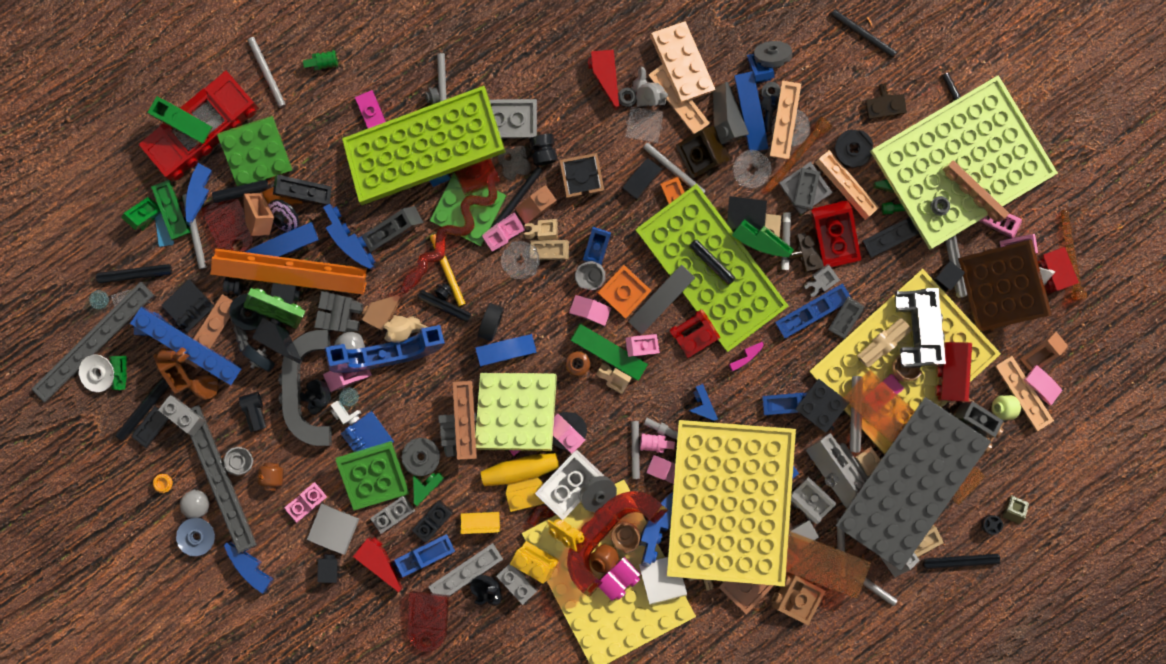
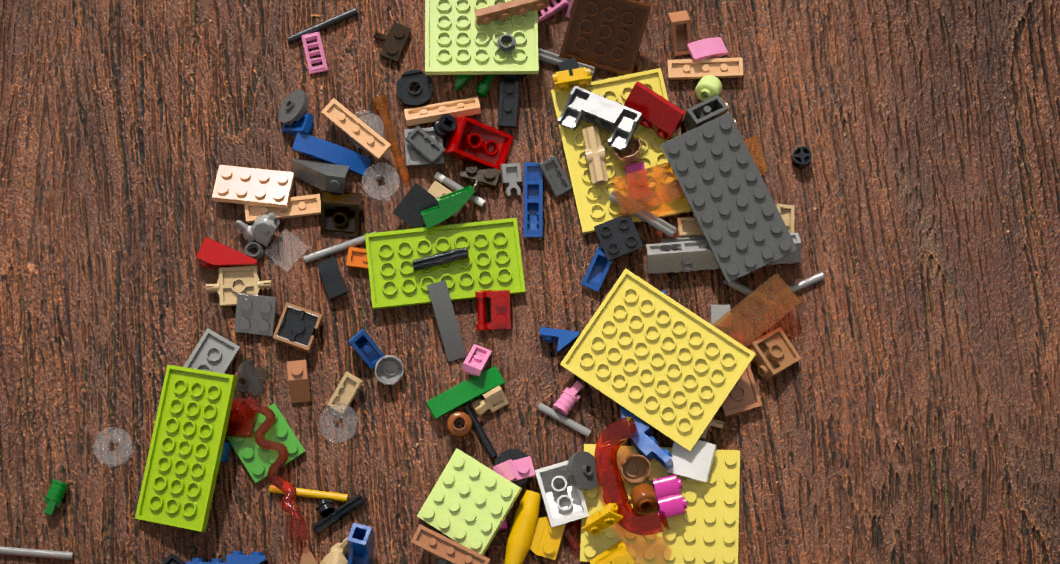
camera: 65 degrees left, 10 degrees down
dark pink plate [355,90,386,128] -> none
dark grey slope [362,206,424,252] -> none
dark grey plate [425,87,440,105] -> none
light grey bar [437,53,447,102] -> none
blue slope [475,334,537,367] -> none
black tyre [477,303,504,342] -> none
bright pink slope [482,212,525,252] -> none
black bar [491,166,543,227] -> none
tan plate [524,219,558,240] -> none
black wheel [529,134,558,166] -> none
bright pink slope [569,295,611,326] -> none
orange plate [598,265,652,319] -> none
light grey bar [644,418,678,440] -> none
bright pink slope [646,455,675,484] -> none
dark pink slope [729,342,764,372] -> none
black bar [761,95,779,132] -> none
dark grey plate [762,82,780,98] -> none
light grey bracket [791,477,836,524] -> none
black axle [923,554,1000,569] -> none
olive slope [1003,495,1029,524] -> none
none -> clear plate [93,427,134,467]
none -> tan plate [206,266,272,307]
none -> flat silver plate [234,293,277,336]
none -> bright pink slope [301,32,328,75]
none -> black wheel [433,114,457,138]
none -> black bar [463,405,498,459]
none -> yellow hinge [552,67,592,91]

